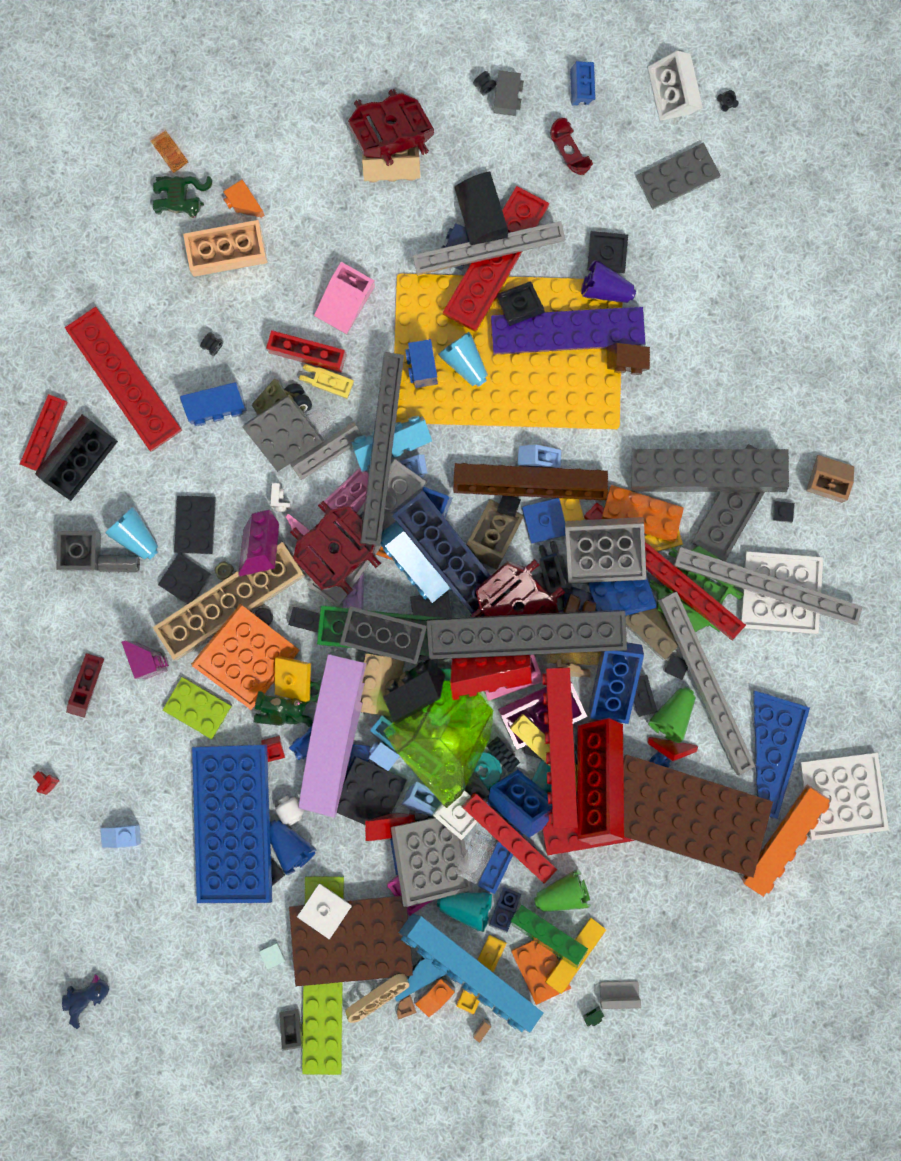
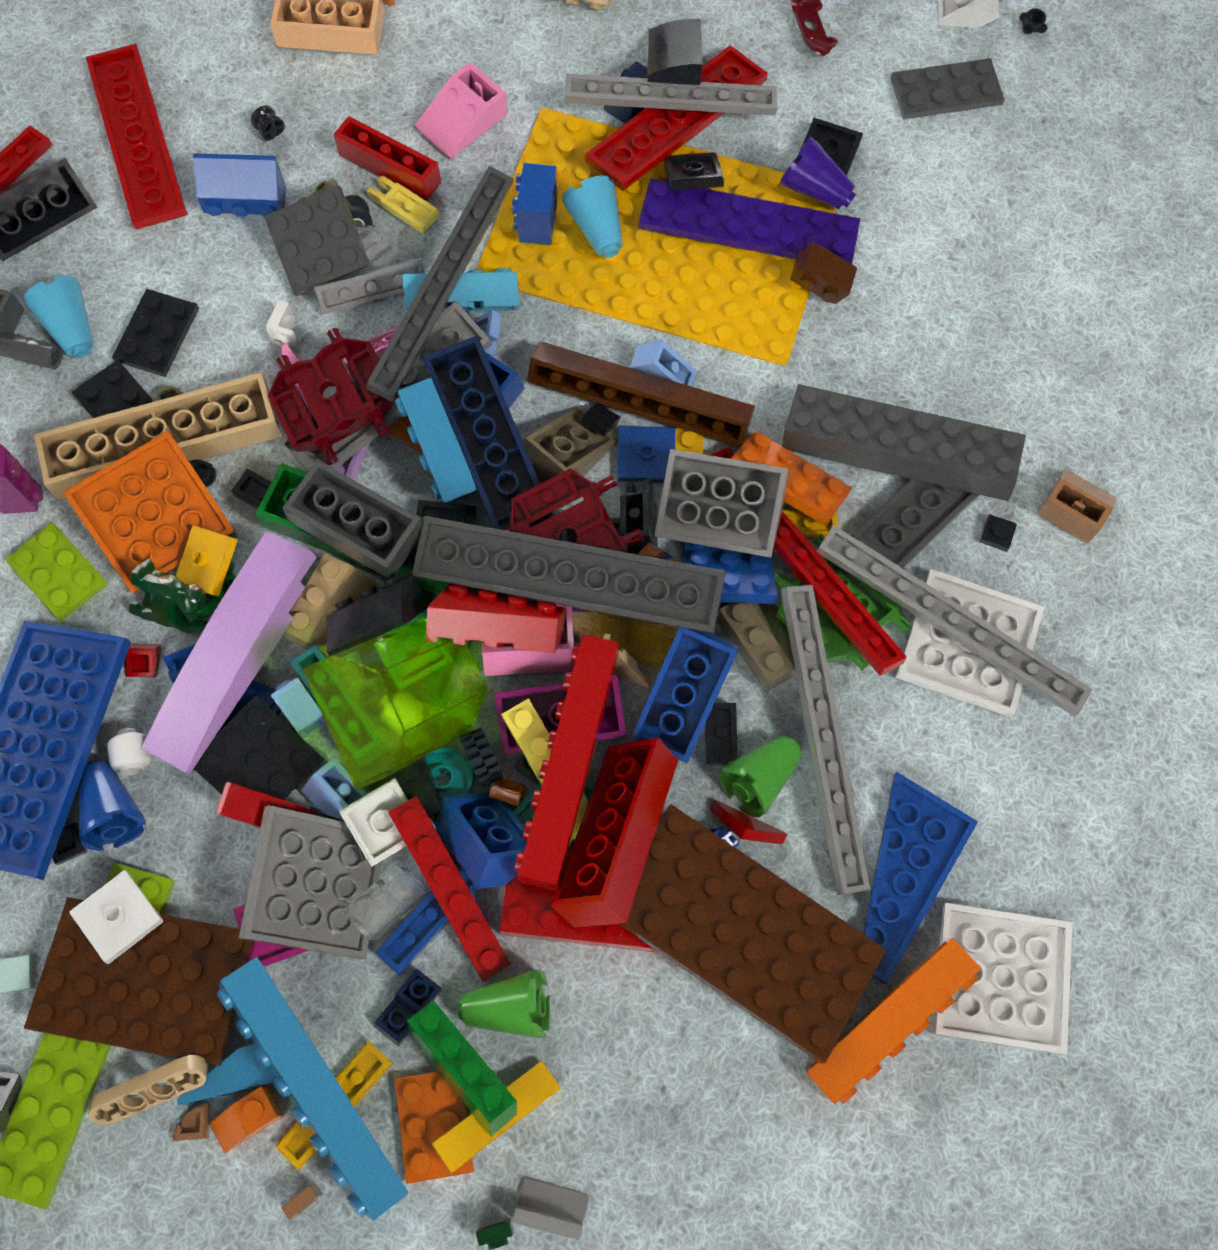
camera: 10 degrees right, 15 degrees down
magenta slope [238,509,279,576] -> none
teal cone [437,893,492,932] -> none
black tile [664,655,688,680] -> none
none -> orange tile [488,778,527,806]

